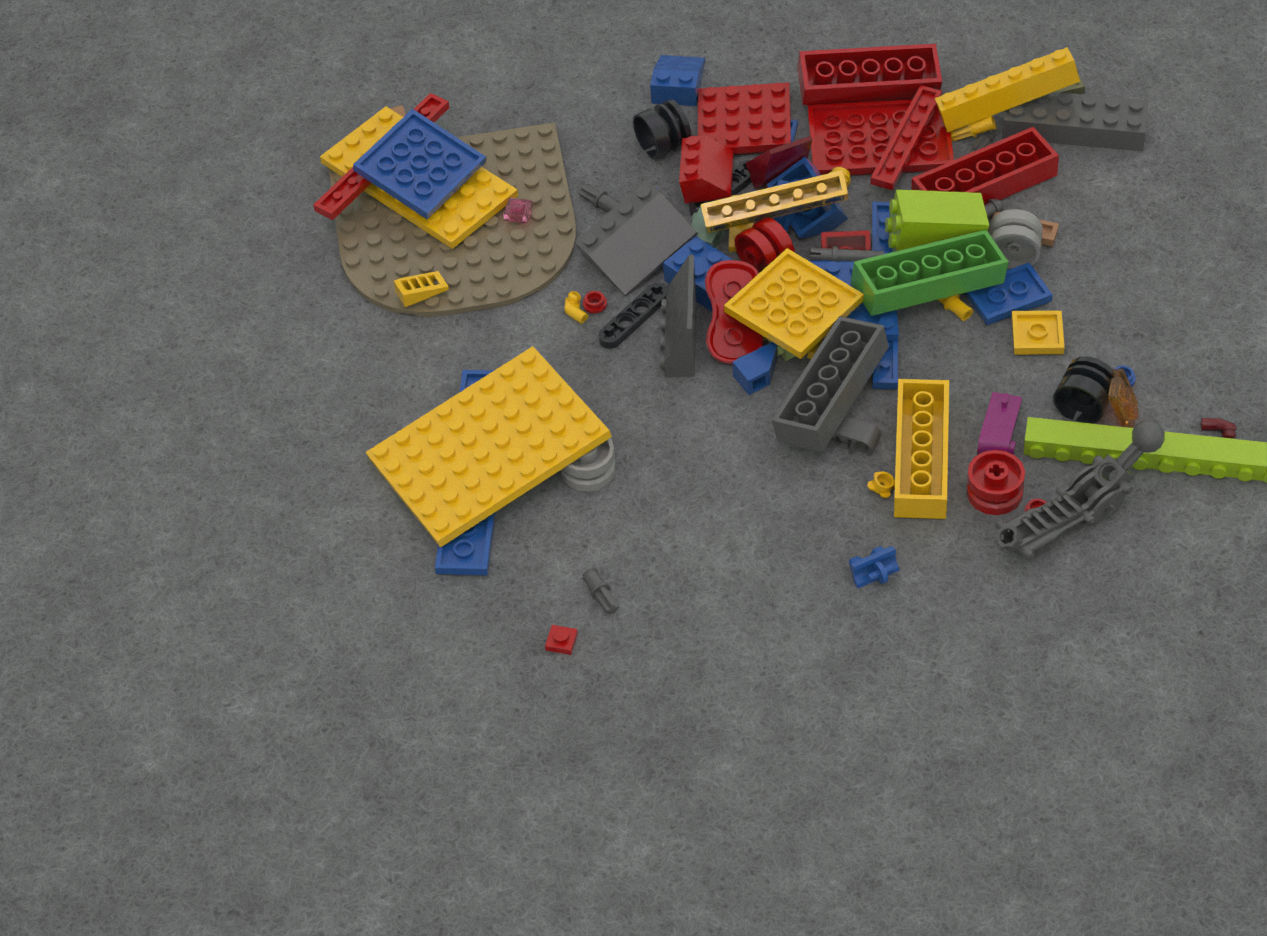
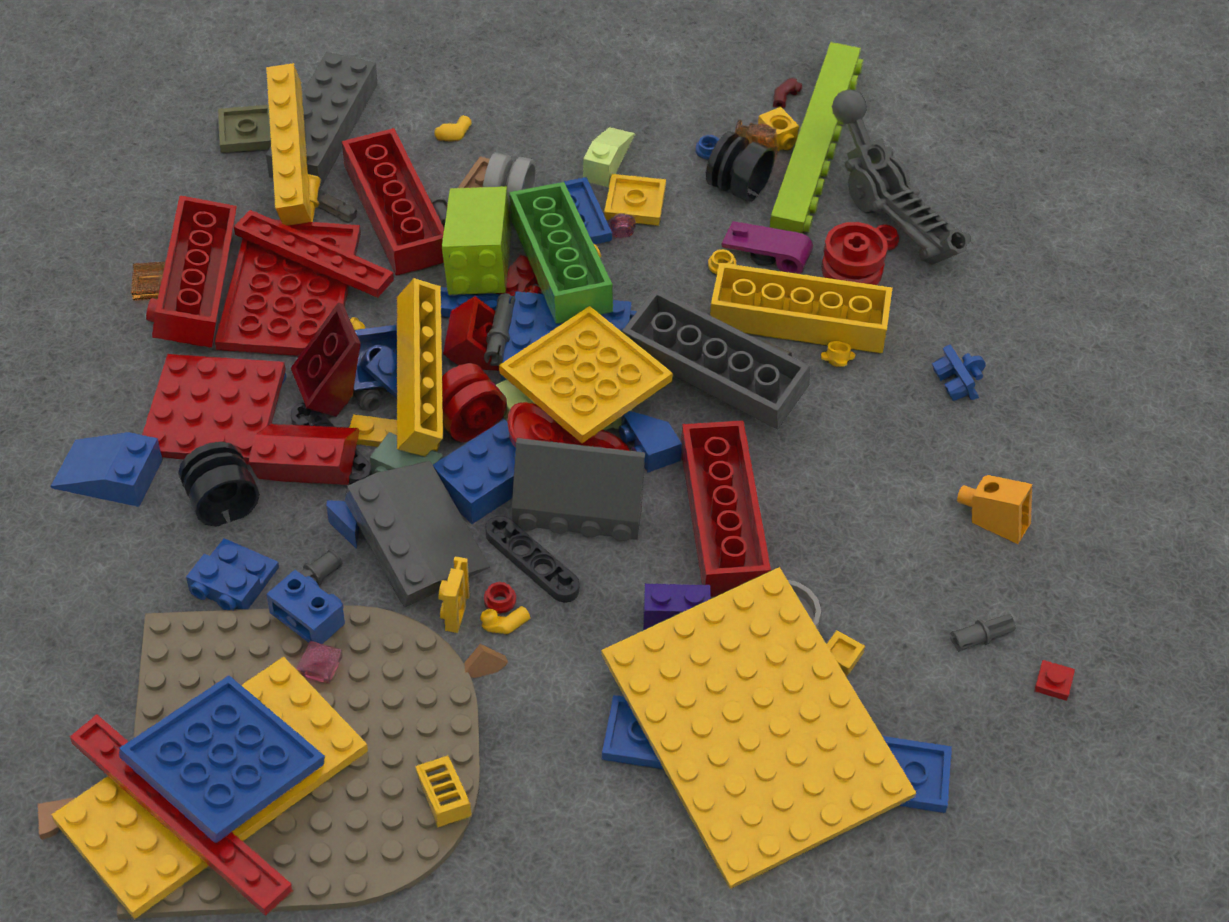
camera: 90 degrees left, 0 degrees up
none -> blue plate [186,538,279,611]
none -> blue brick [266,570,345,649]
none -> yellow arm [434,116,472,142]
none -> yellow plate [439,556,470,633]
none -> medium nougat tile [464,644,508,678]
none -> yellowish green slope [583,127,635,187]
none -> clear pink plate [608,213,636,238]
none -> dark purple brick [643,583,711,630]
none -> red brick [681,420,771,597]
none -> yellow plate [708,249,736,275]
none -> yellow brick [757,107,799,152]
none -> yellow plate [827,630,865,676]
none -> light orange torso [957,475,1032,544]

